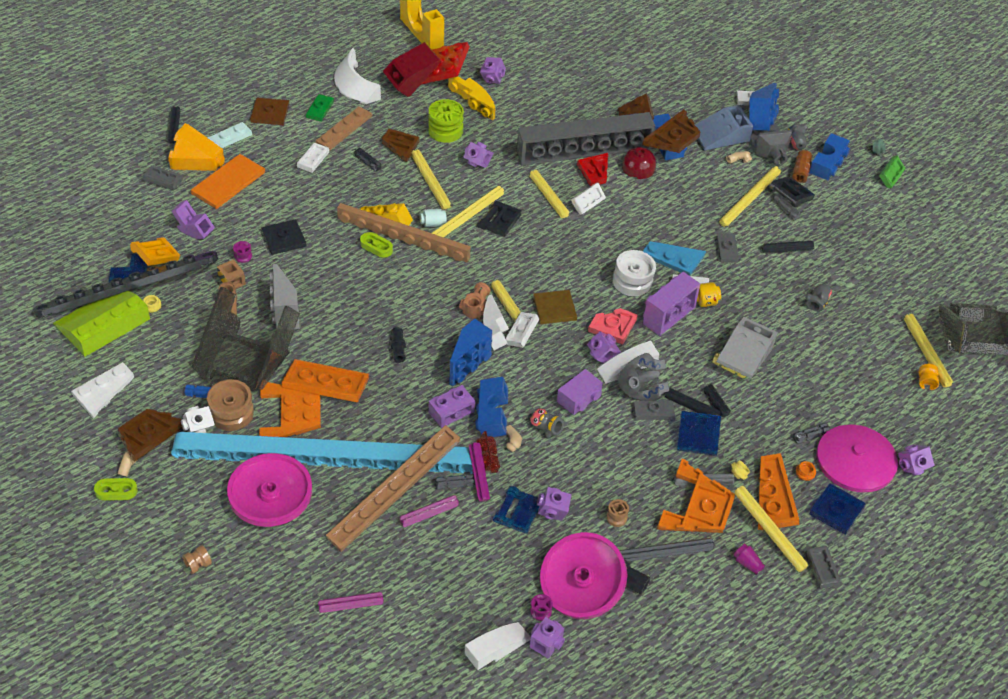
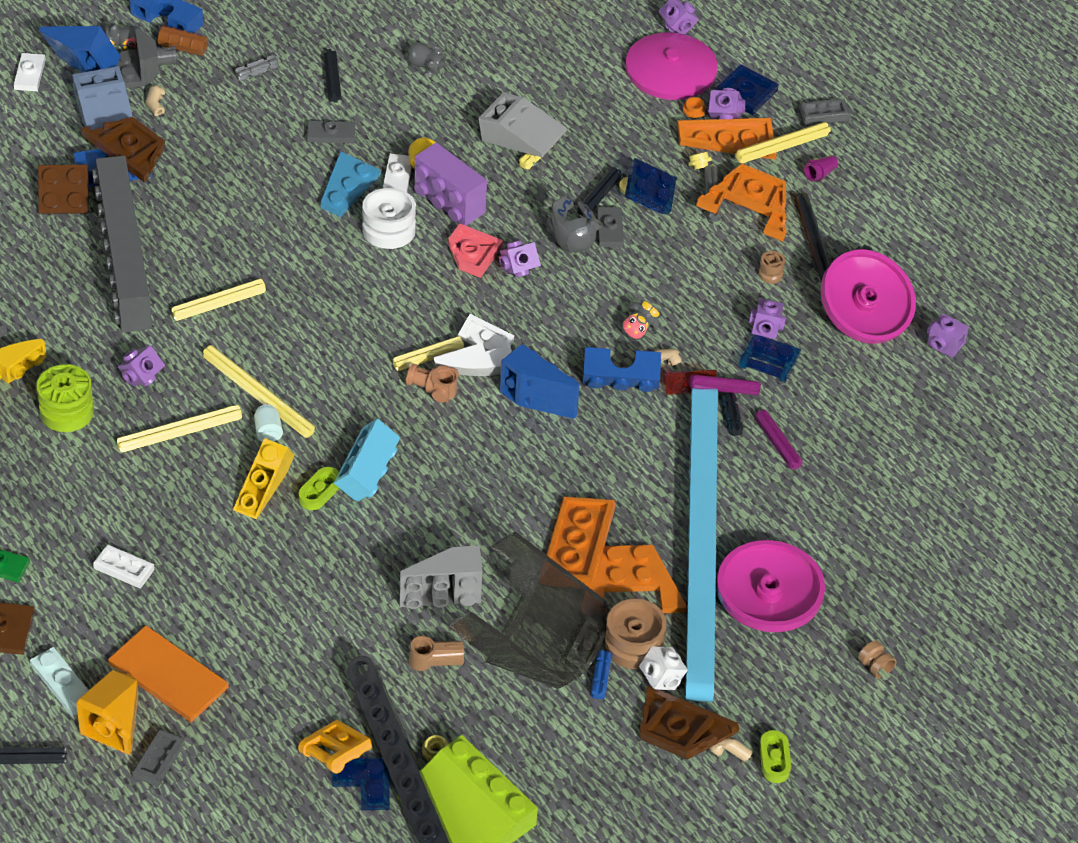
camera: 90 degrees left, 0 degrees up
white wing [71,362,134,419] -> none
medium lavender brick [171,200,215,239] -> none
medium nougat brick [217,259,246,288] -> none
magenta wheel [233,241,252,263] -> none
black plate [261,219,307,255] -> none
medium nougat plate [315,106,372,151] -> none
magenta axle [318,592,384,613] -> none
medium nougat plate [326,425,460,552] -> none
medium nougat plate [337,203,471,262] -> none
black axle [354,148,382,171] -> none
reddish brown wing [382,128,420,162] -> none
black pin [391,327,406,363] -> none
medium lavender brick [429,385,475,428] -> none
white slope [465,622,531,670] -> none
black plate [477,201,522,237] -> none
magenta wheel [530,594,553,621] -> none
pearl gold tile [533,290,577,324] -> none
medium lavender brick [557,369,602,415] -> none
white plate [571,183,606,215] -> none
red wing [577,153,608,186] -> none
white slope [597,341,659,384] -> none
dark red cylinder [622,147,656,179] -> none
black axle [704,384,731,417] -> none
light yellow axle [719,166,781,227] -> none
black plate [769,176,815,208] -> none
black axle [793,422,830,444] -> none
none -> medium azure brick [334,418,400,501]
none -> medium lavender brick [708,88,745,119]

